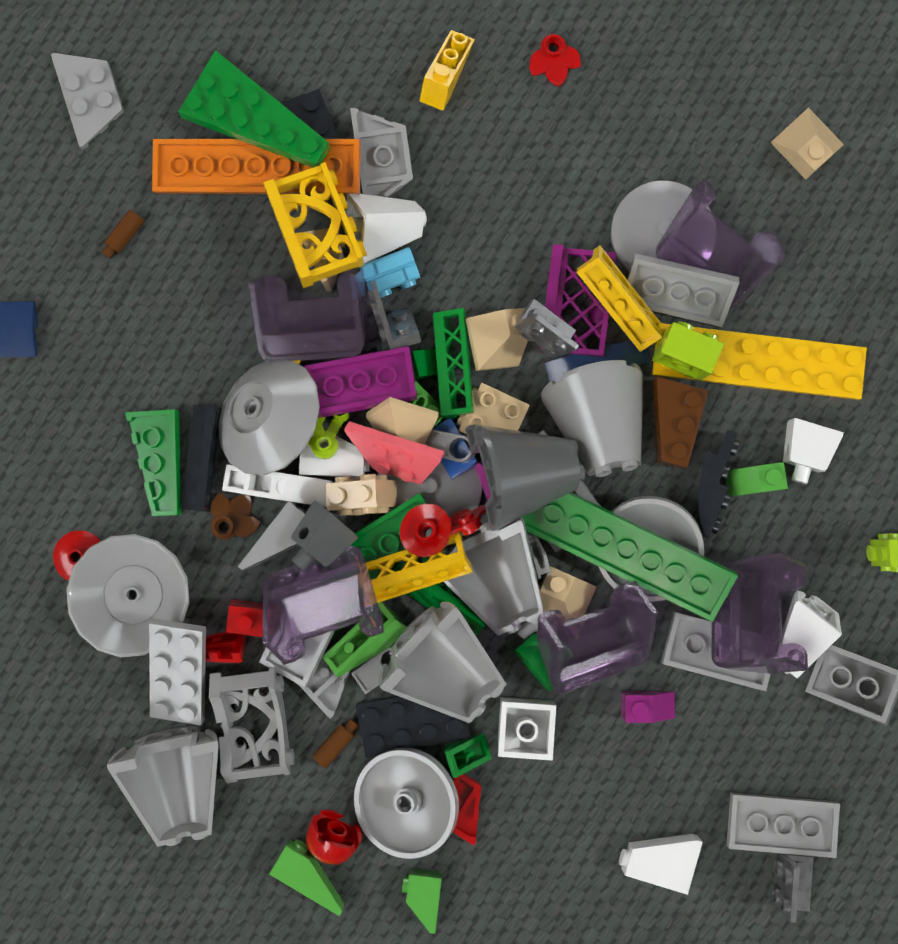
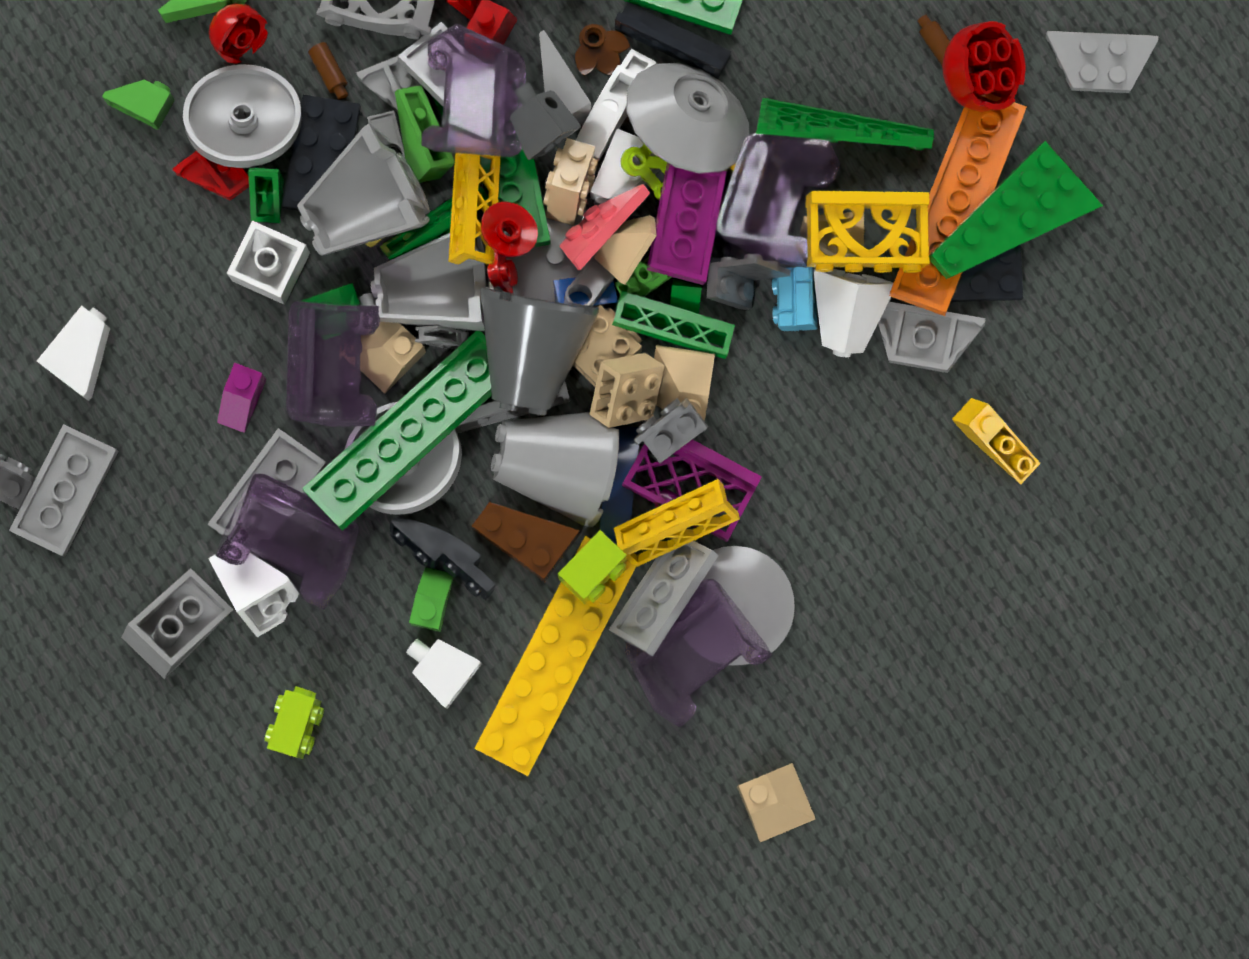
camera: 110 degrees right, 5 degrees down
red plate [529,34,581,87] -> none
none -> tan brick [590,353,665,428]
none -> green wing [756,98,934,150]
none -> red cylinder [942,21,1026,112]

